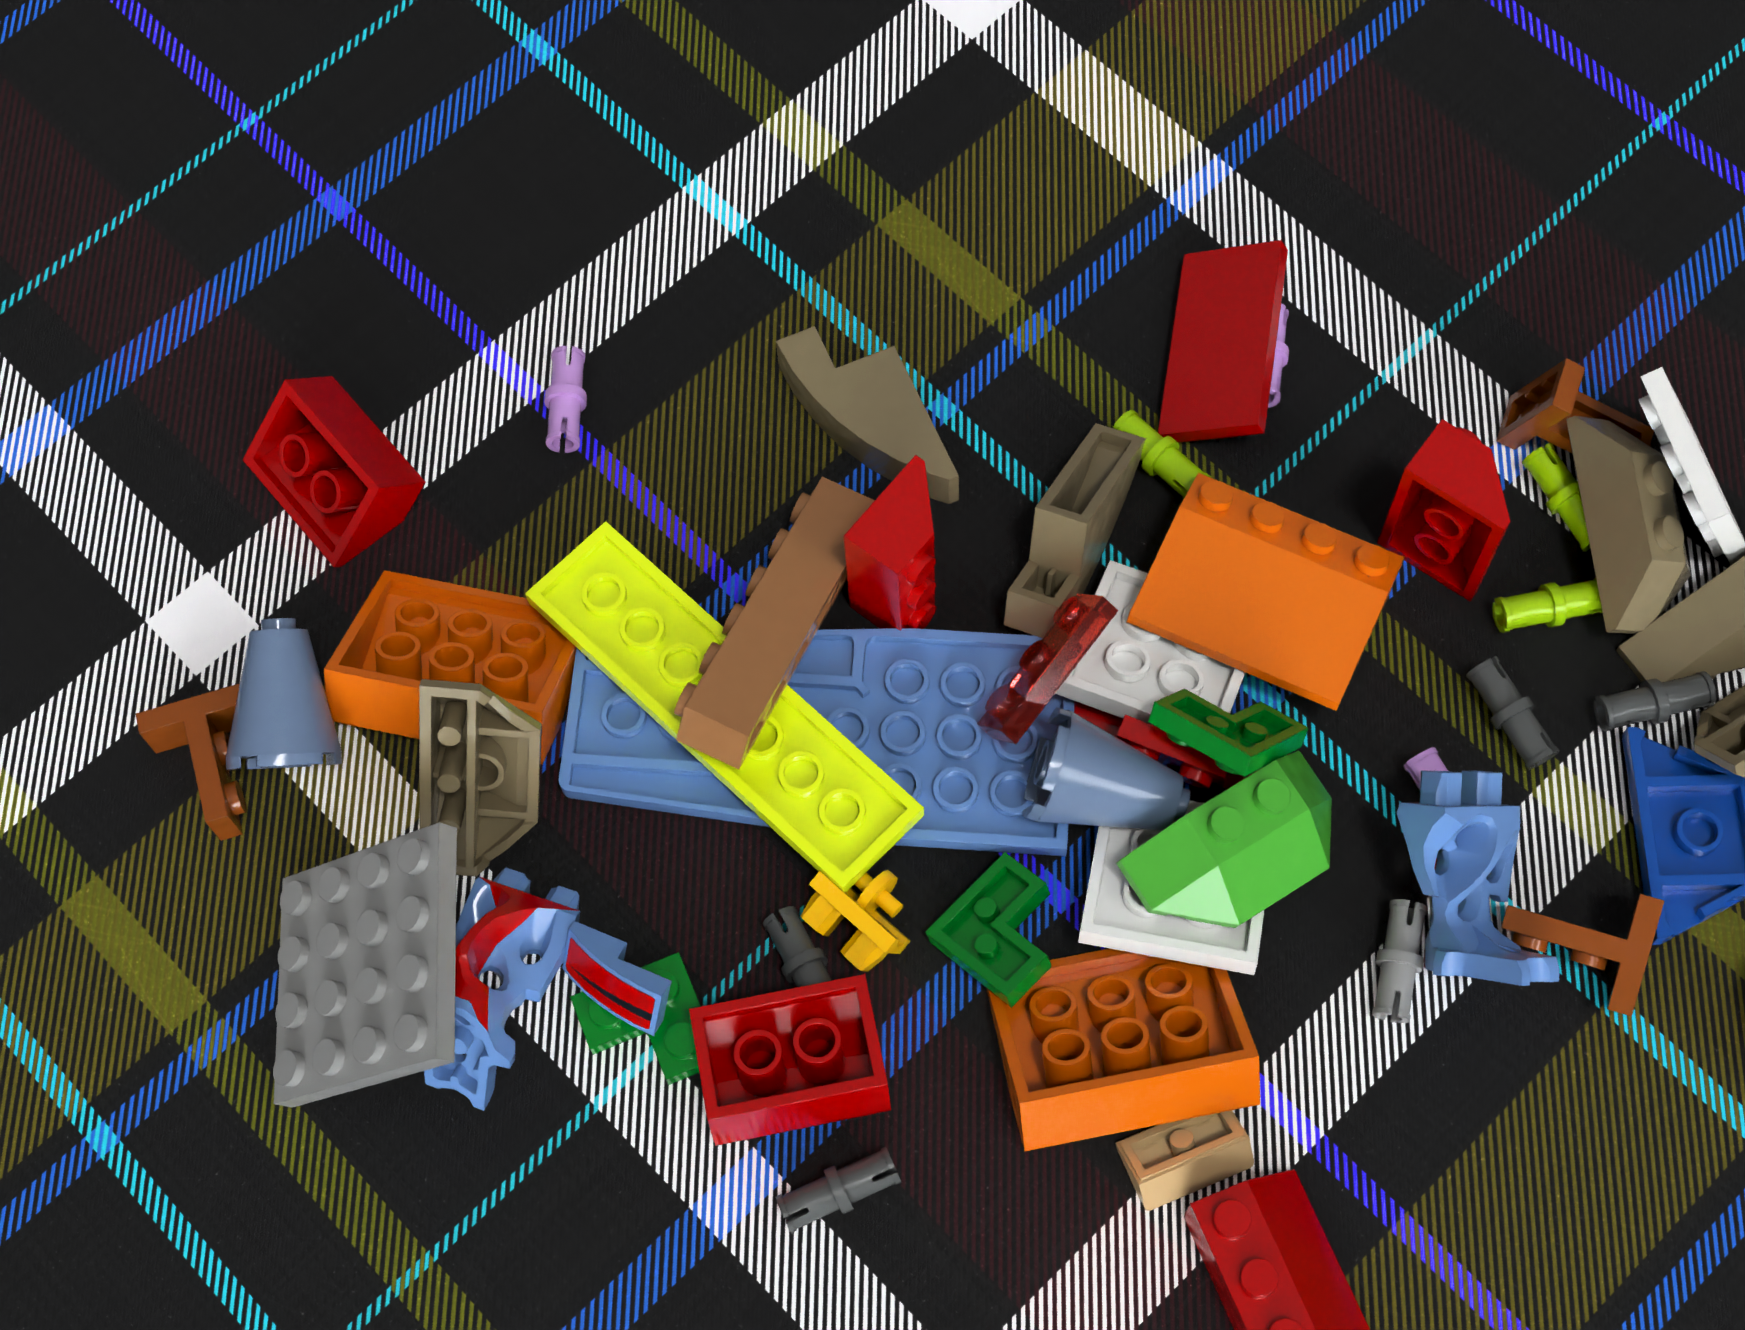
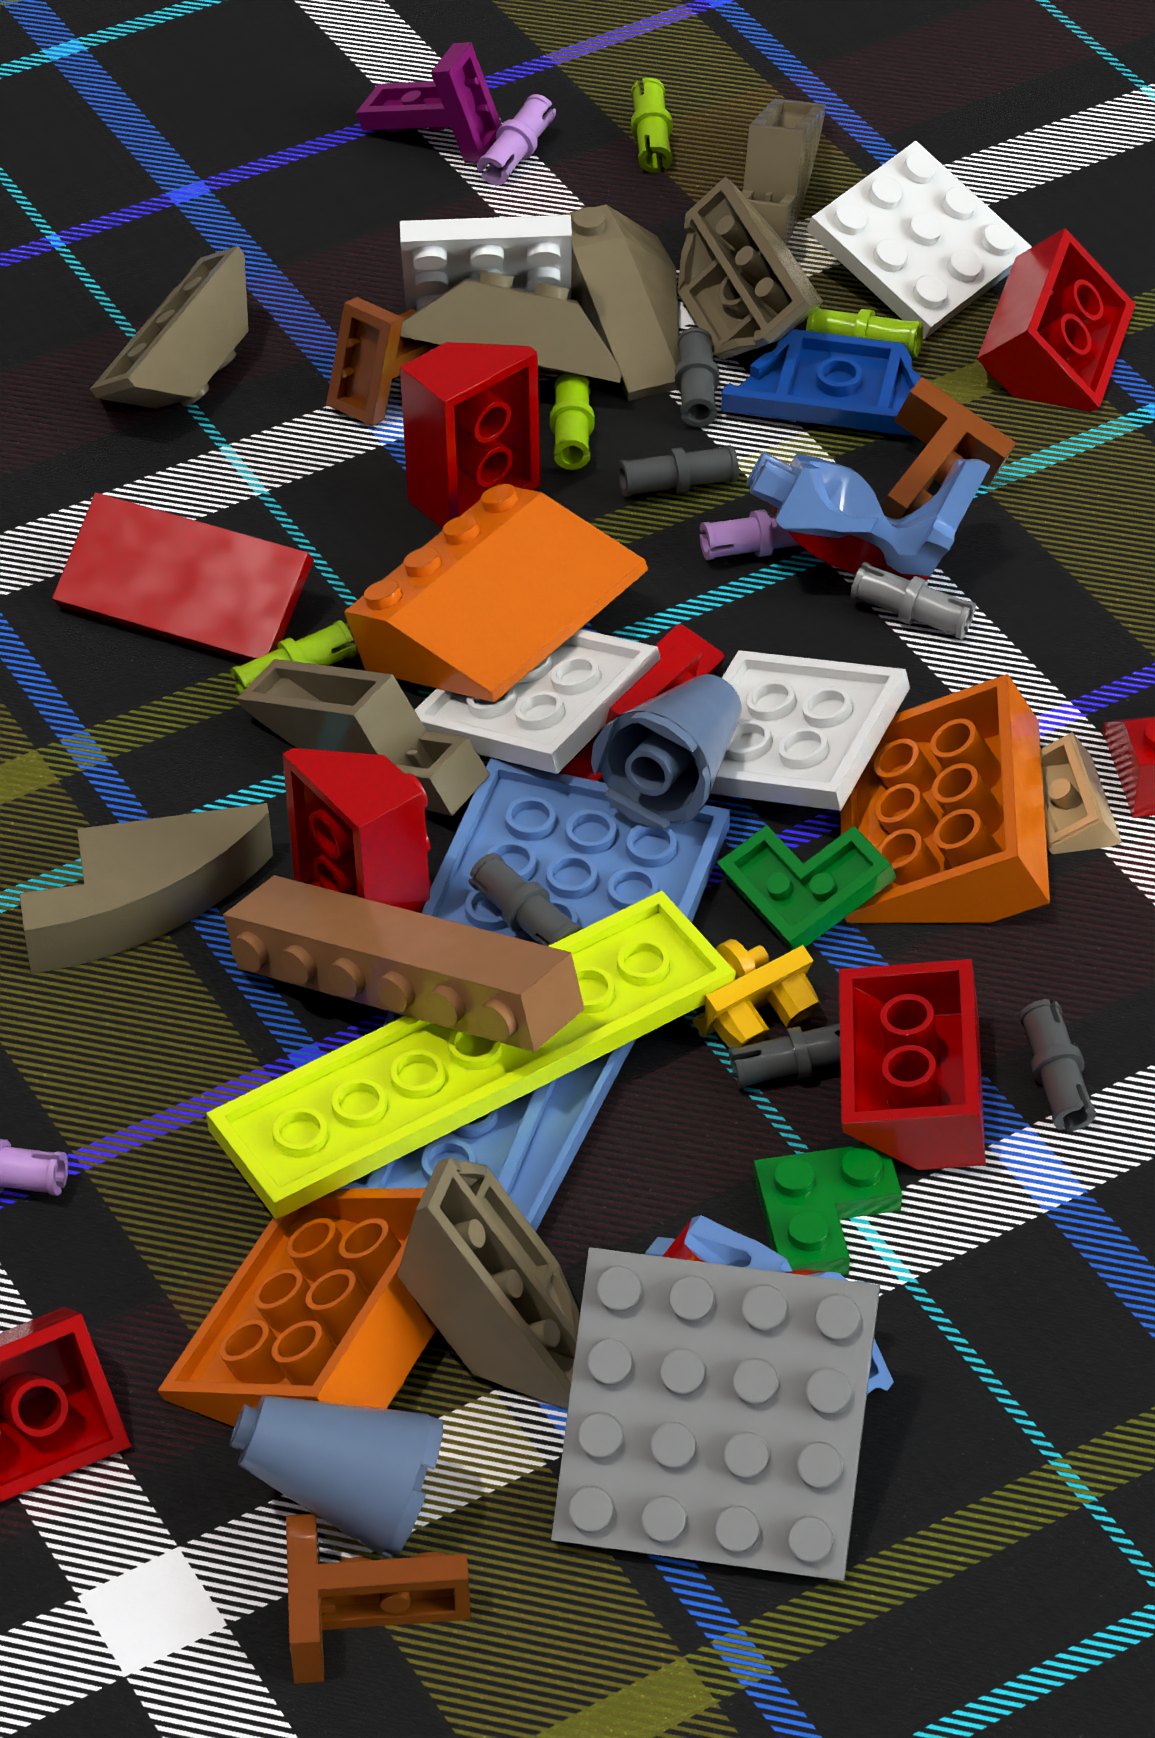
camera: 80 degrees left, 20 degrees down
slope [562,921,672,1036] -> none
clear red plate [977,593,1118,744] -> none
bright green wedge [1116,751,1332,928] -> none
green plate [1148,688,1308,777] -> none
none -> dark tan wedge [90,246,249,409]
none -> dark grey pin [469,853,583,946]

